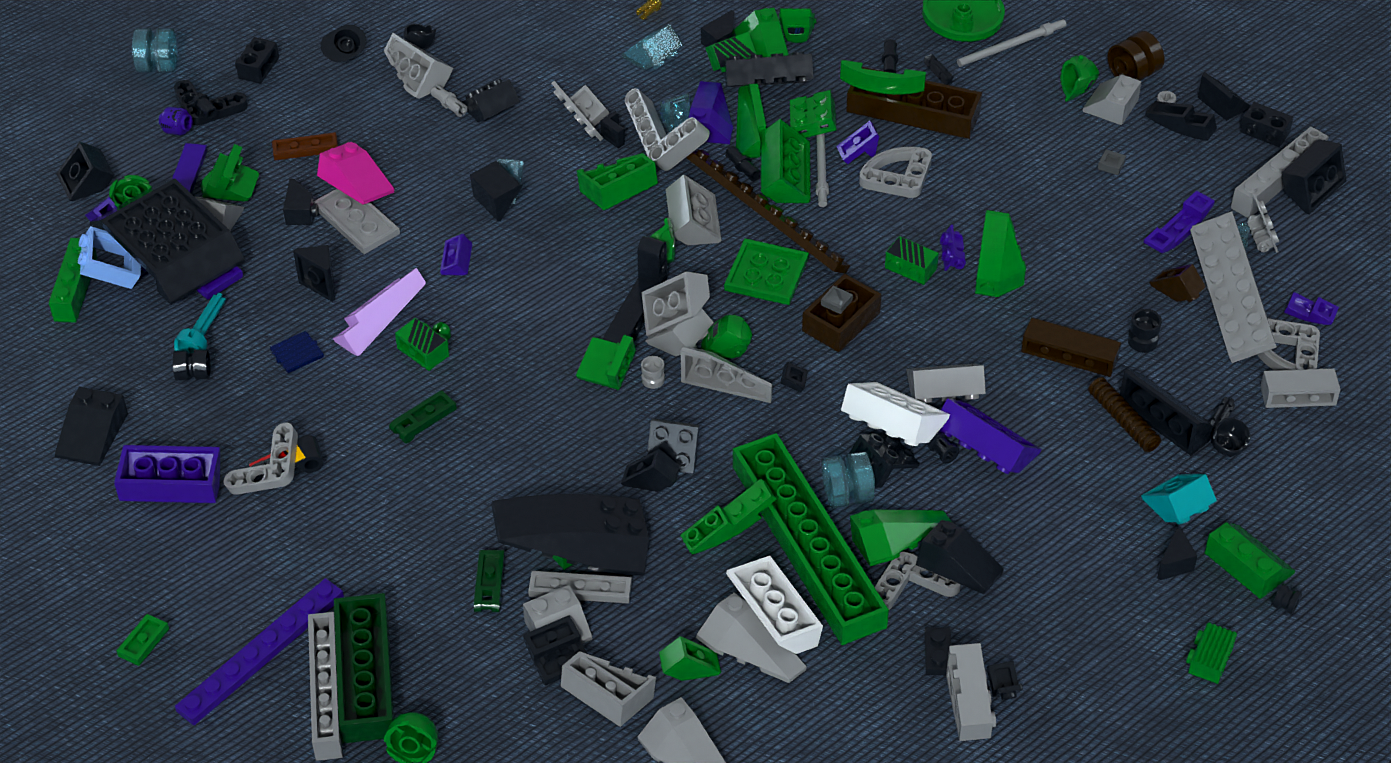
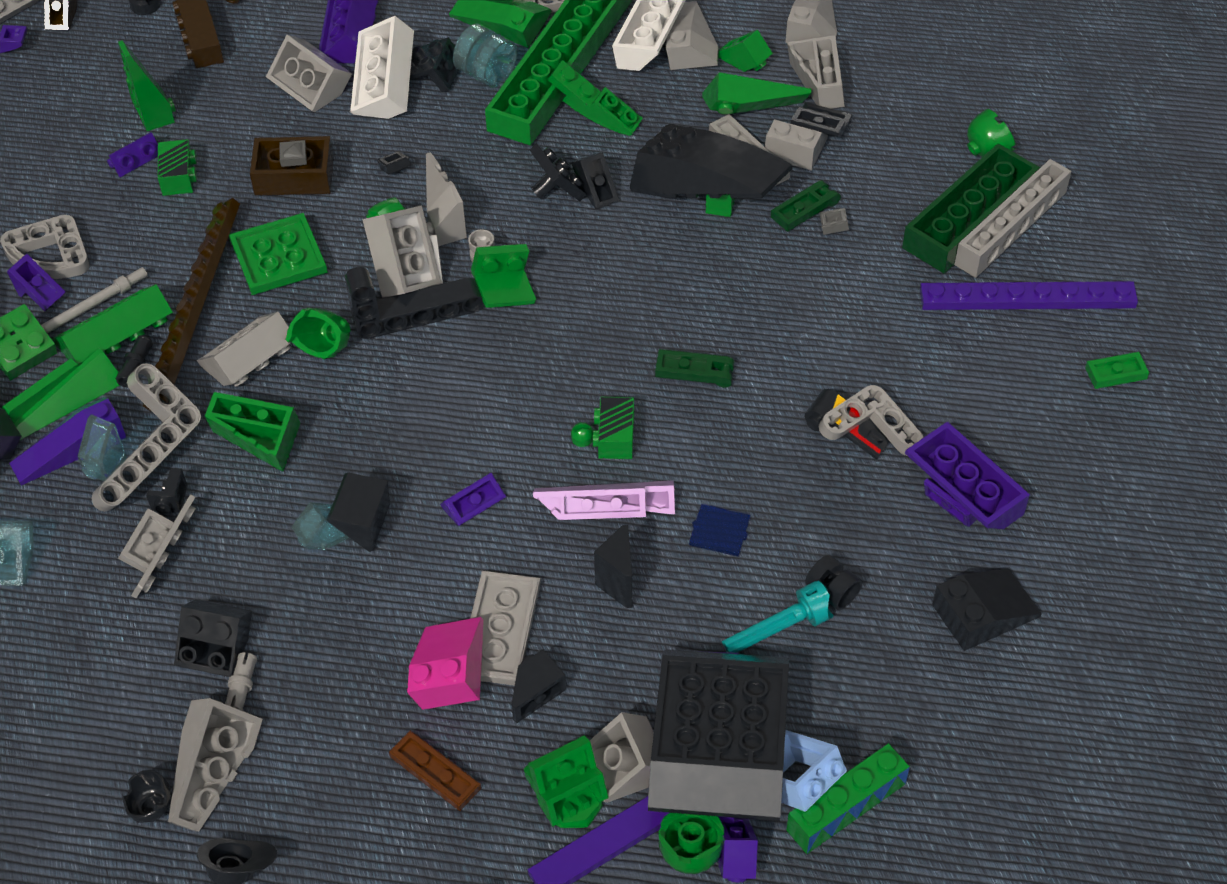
camera: 130 degrees left, 5 degrees up
none -> green wedge [702,72,811,114]
none -> dark grey tile [820,208,849,235]

